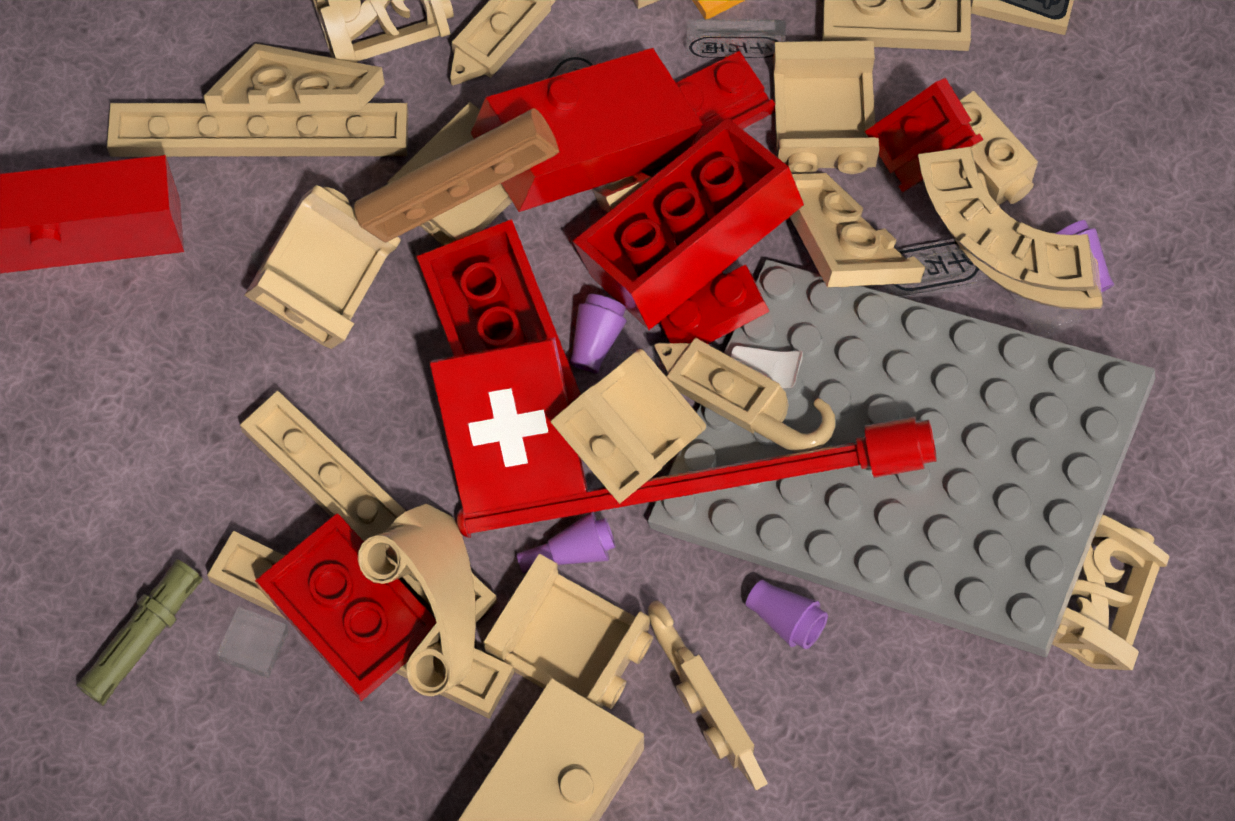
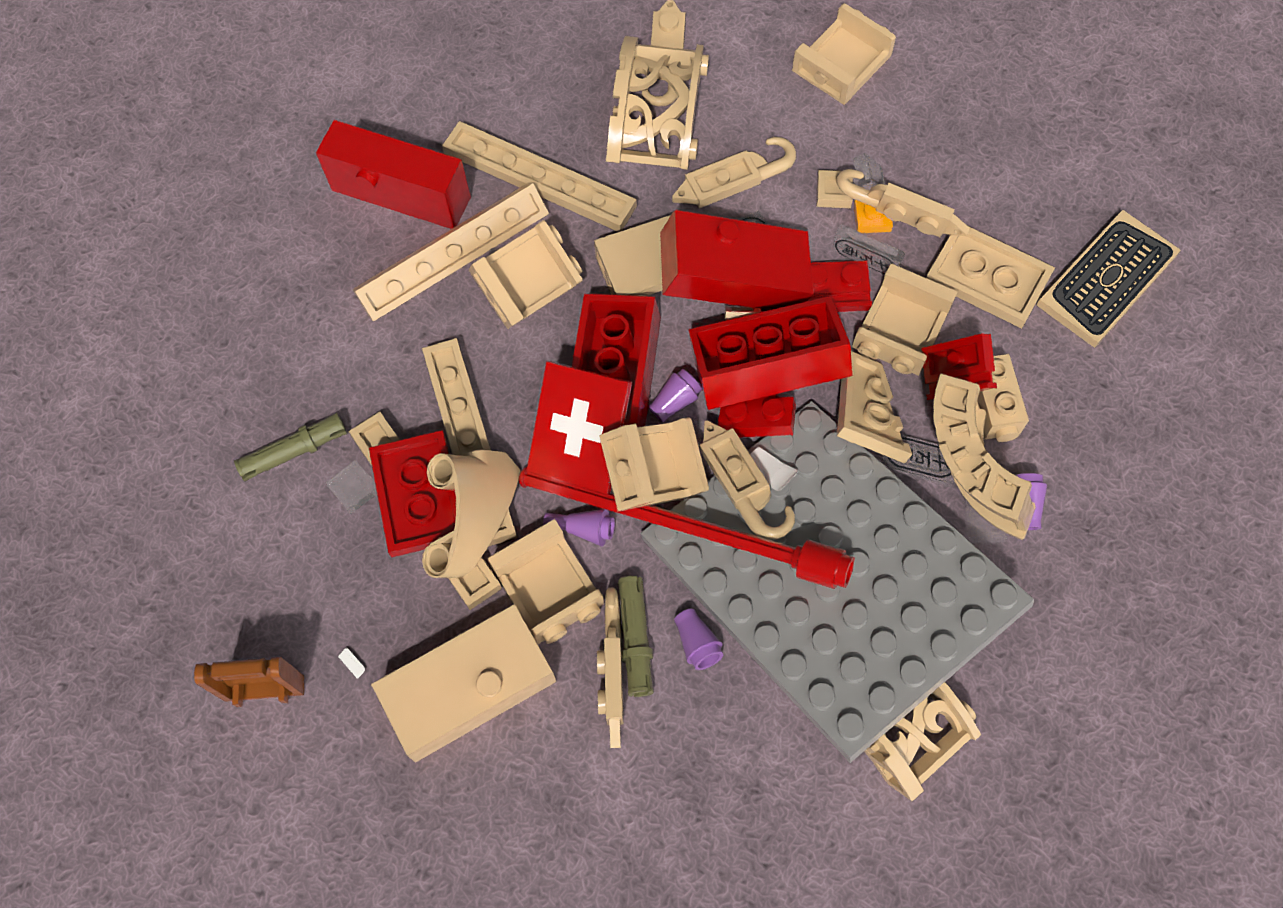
camera: 30 degrees right, 0 degrees up
tan wing [204,43,385,112] -> none
medium nougat brick [354,108,560,243] -> none
none -> tan plate [352,182,549,321]
none -> olive pin [618,576,654,697]

